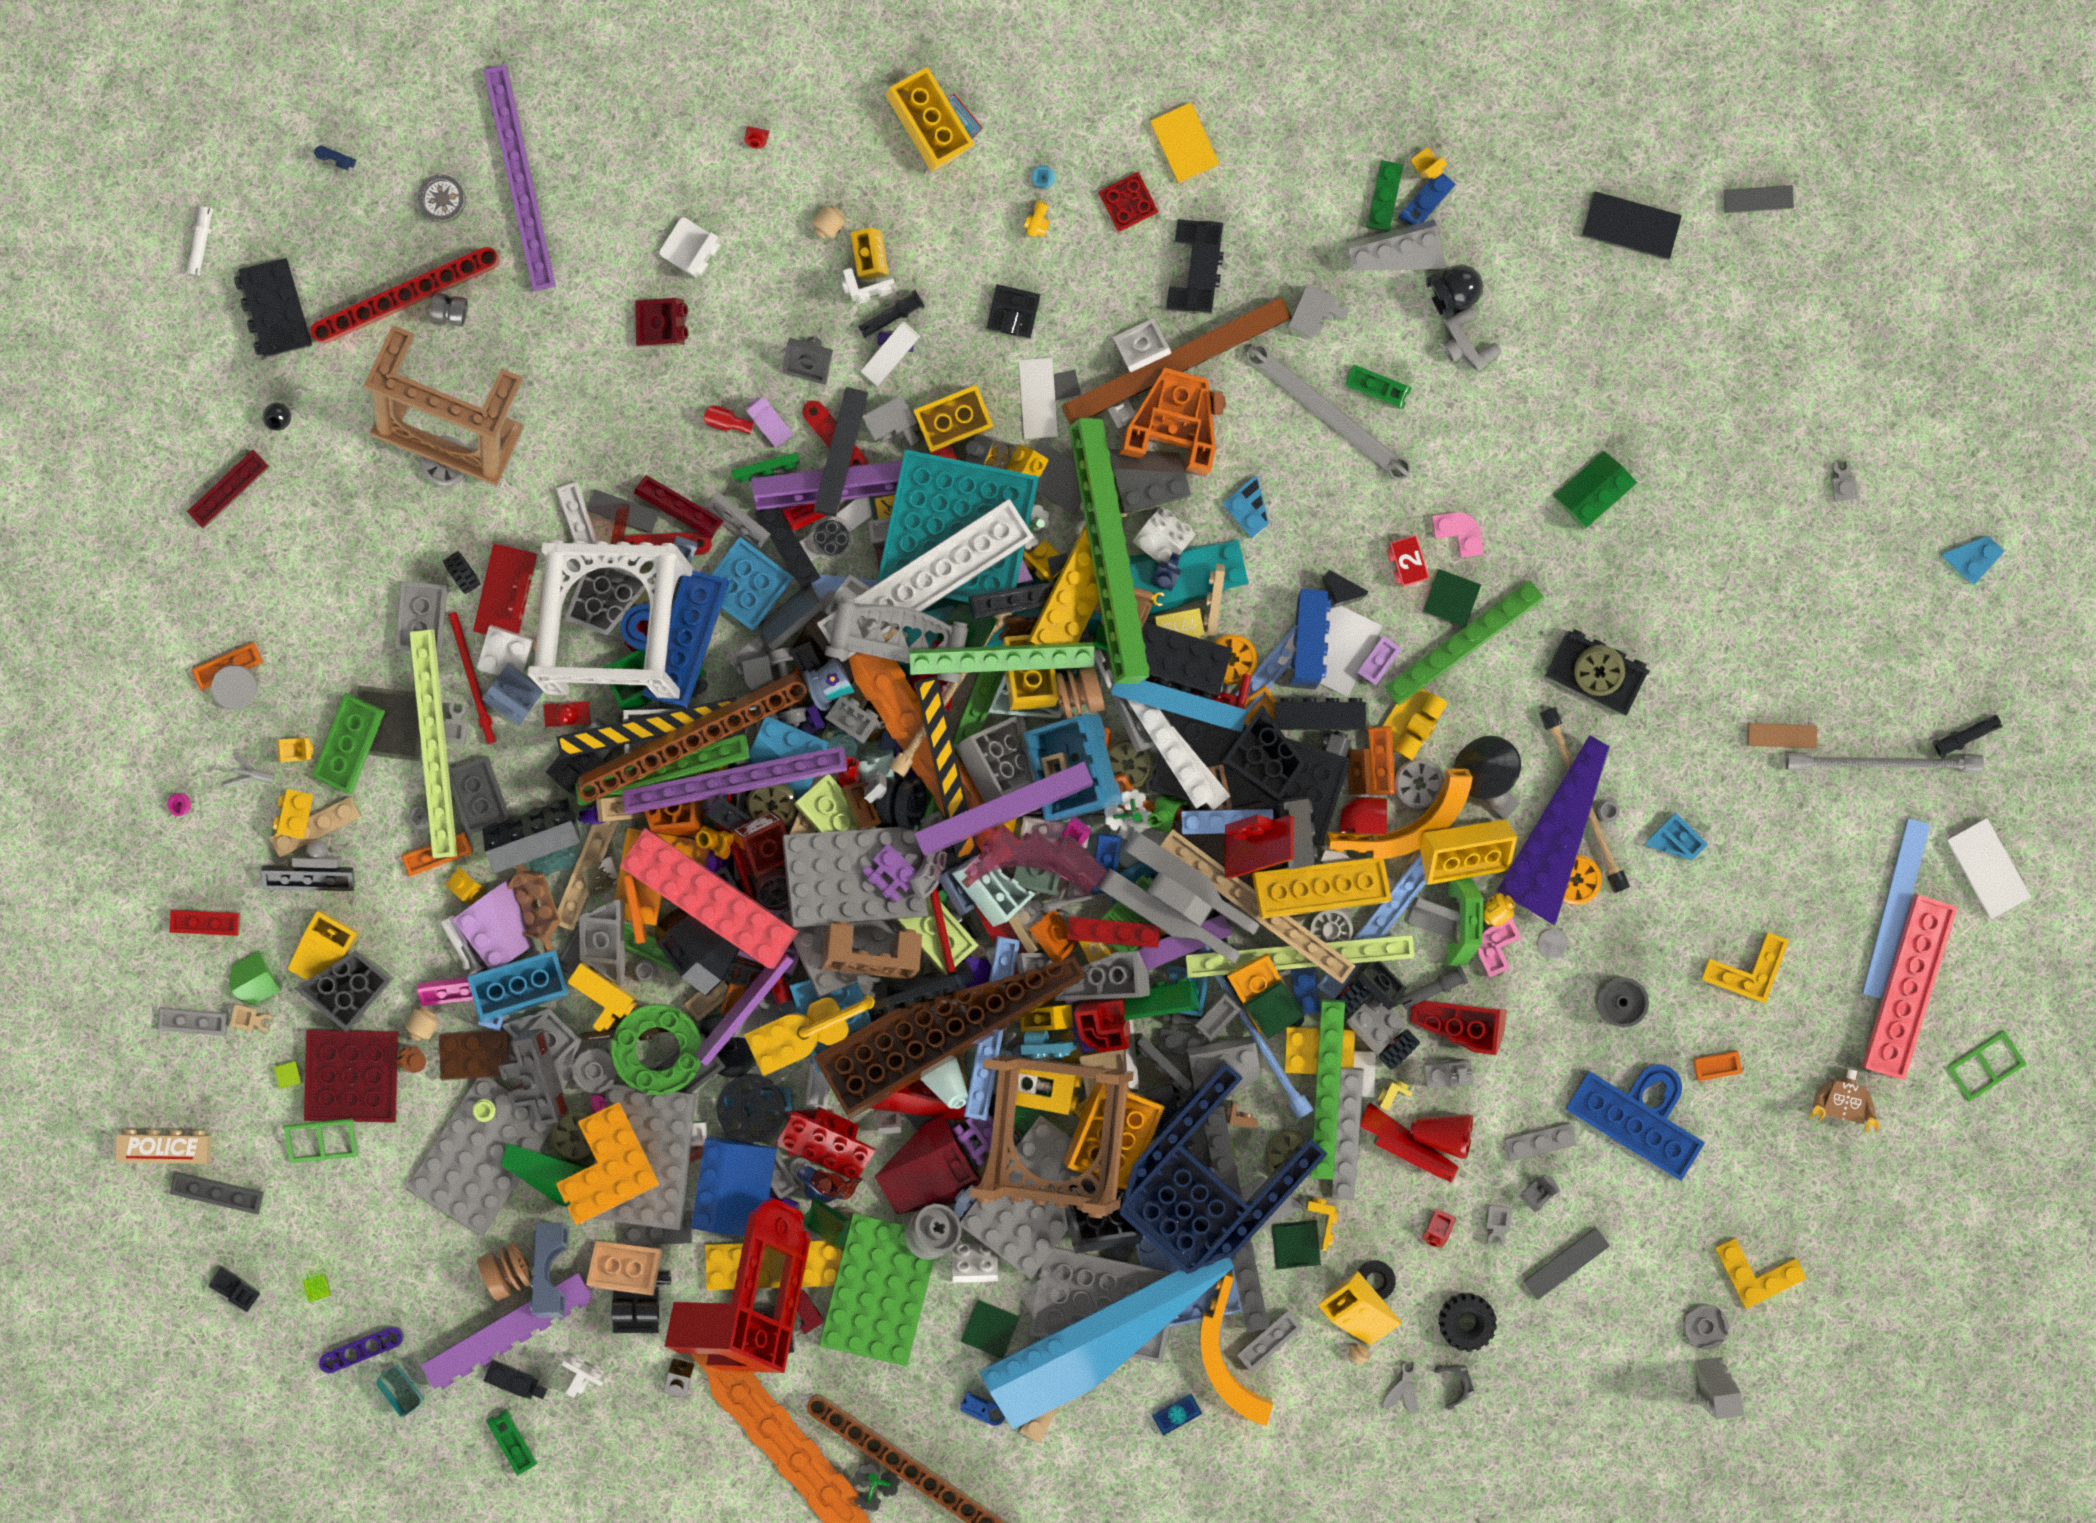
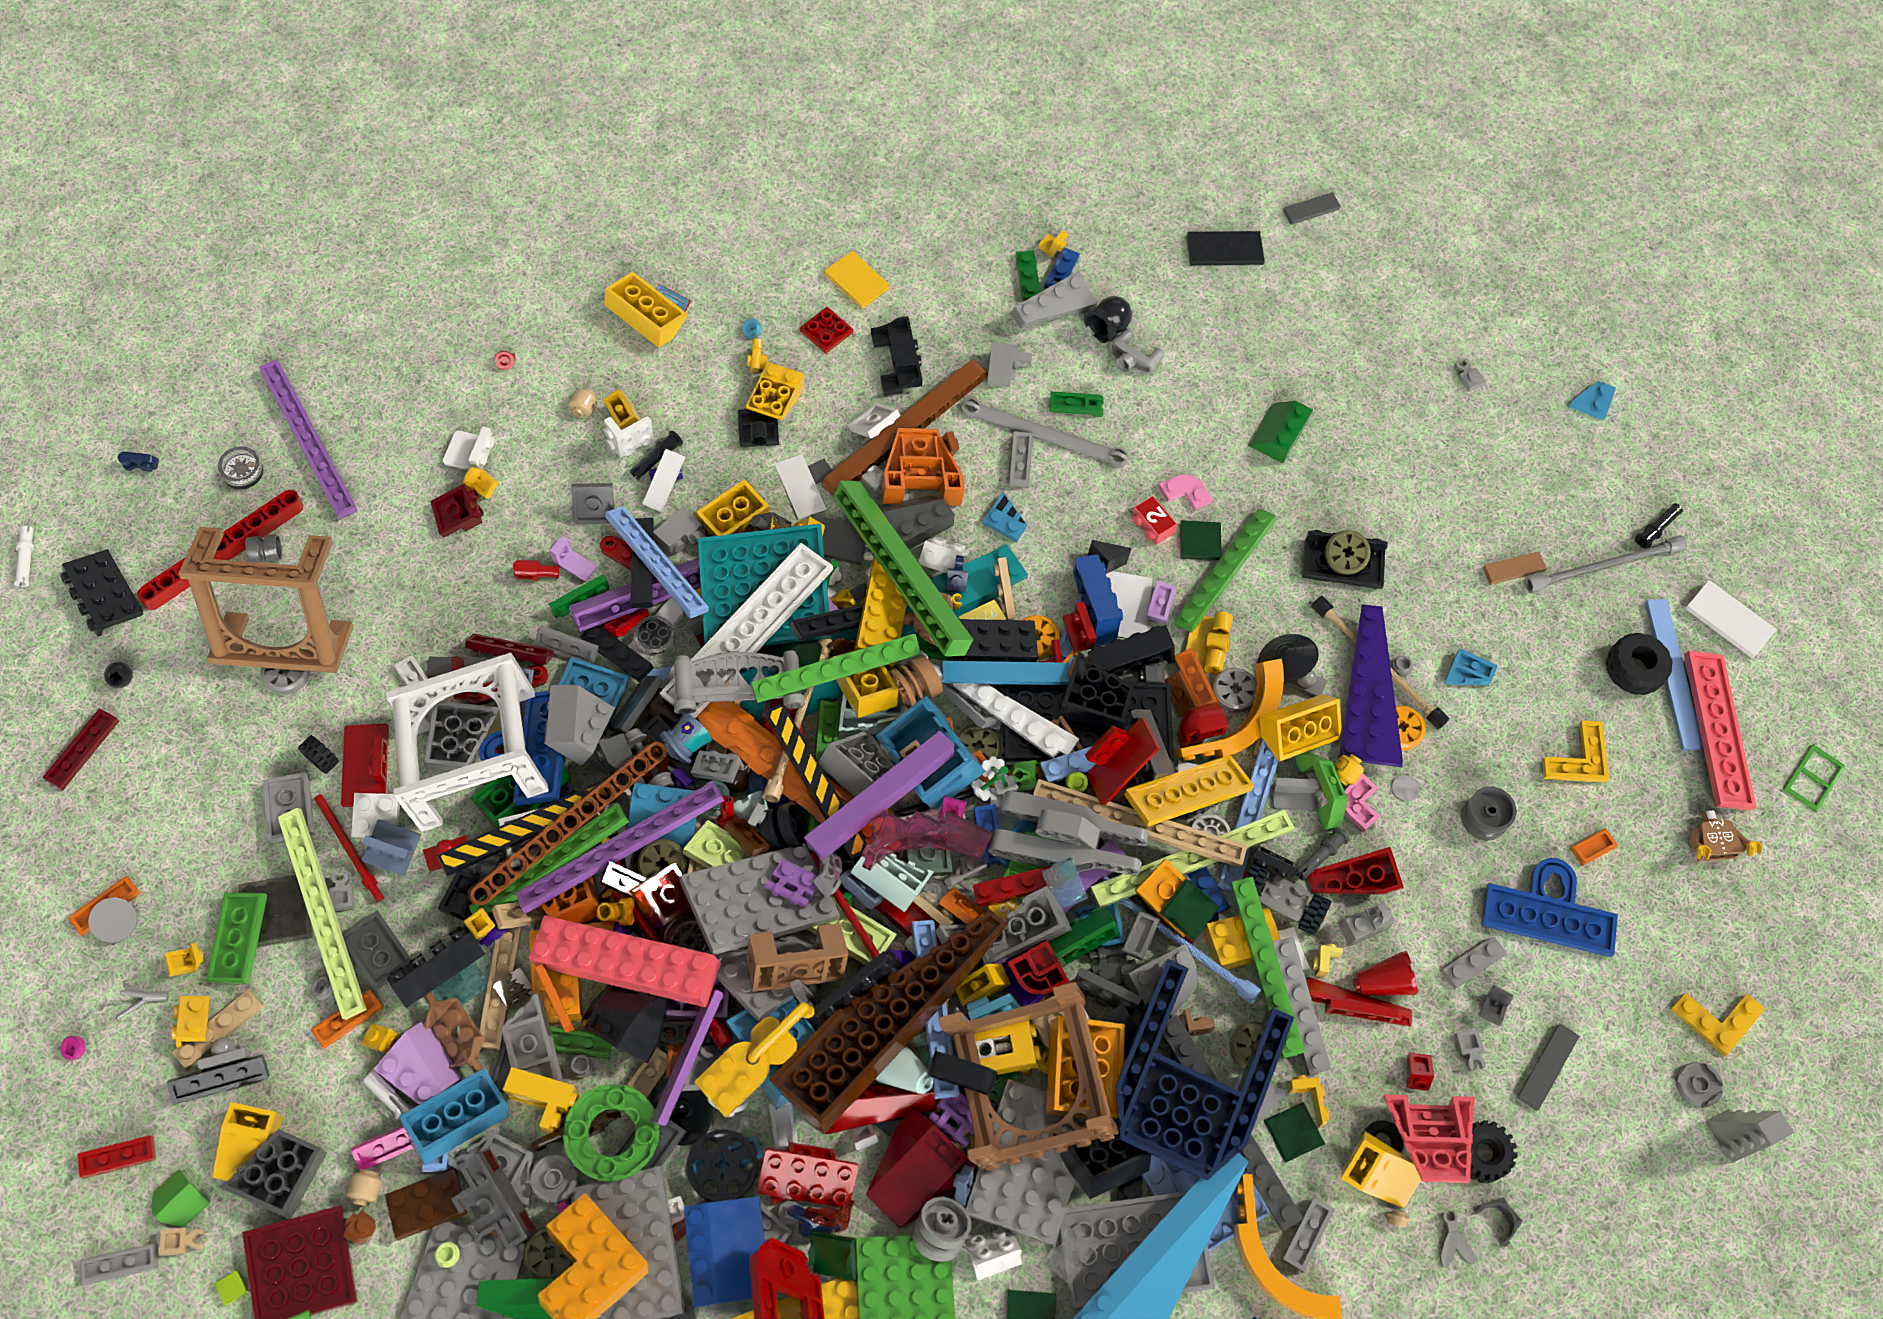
camera: 25 degrees left, 25 degrees down
none -> yellow bracket [462,467,499,499]
none -> yellow slope [463,908,495,940]
none -> light grey wedge [544,685,615,766]
none -> light blue tile [606,506,709,619]
none -> yellow slope [745,362,804,420]
none -> black beam [927,1051,998,1095]
none -> light grey plate [1009,431,1033,488]
none -> clear light blue plate [1042,857,1088,909]
none -> red bracket [1062,602,1097,653]
none -> lime tile [1065,771,1088,792]
none -> coral wedge [1383,1094,1475,1183]
none -> black tyre [1606,633,1673,695]

